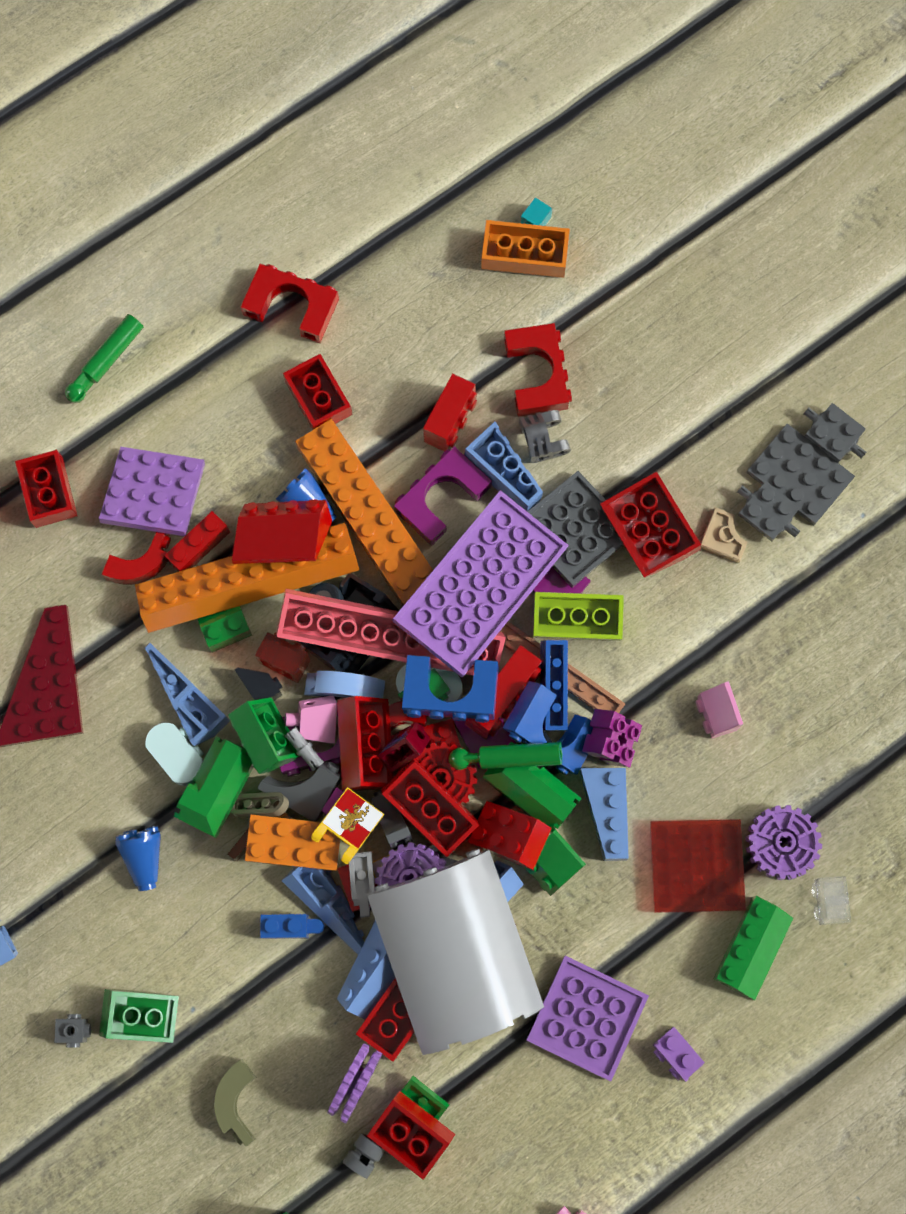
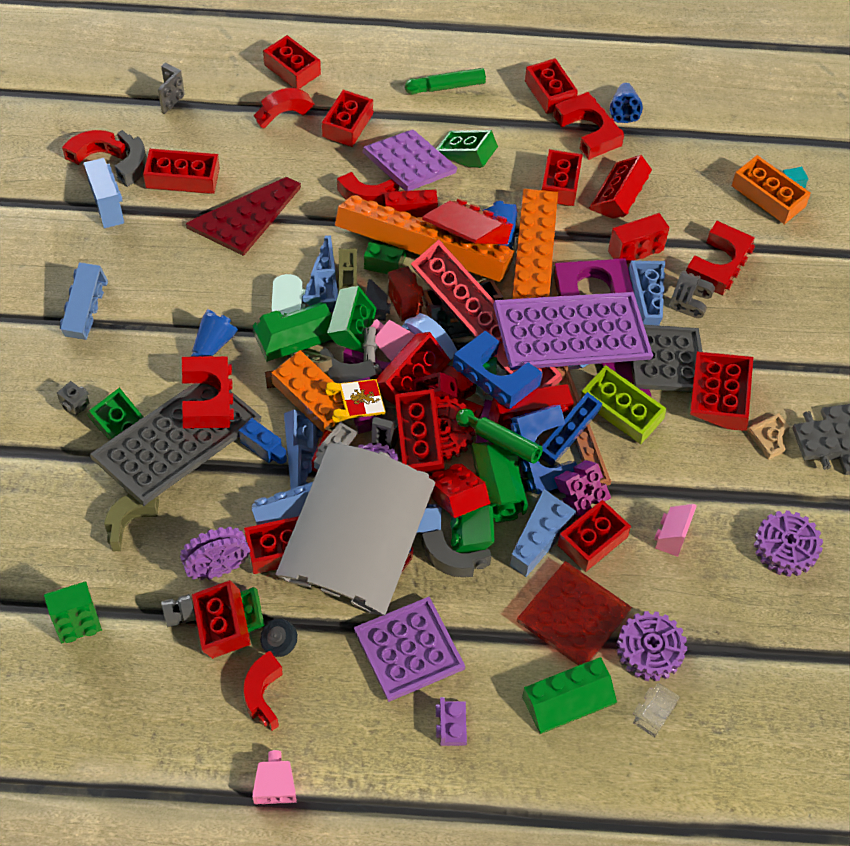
camera: 35 degrees right, 20 degrees down
none -> dark grey plate [90,383,261,506]
none -> red arch [182,356,234,429]
none -> red arch [244,651,283,731]
none -> black wheel [260,619,298,657]
none -> olive arch [339,248,357,290]
none -> dark grey arch [422,530,492,578]
none -> green slope [436,130,498,168]
none -> red brick [525,58,578,114]
none -> red brick [557,500,631,572]
none -> red slope [589,155,652,219]
none -> blue cone [610,83,643,123]
none -> medium lavender piece [754,510,823,577]

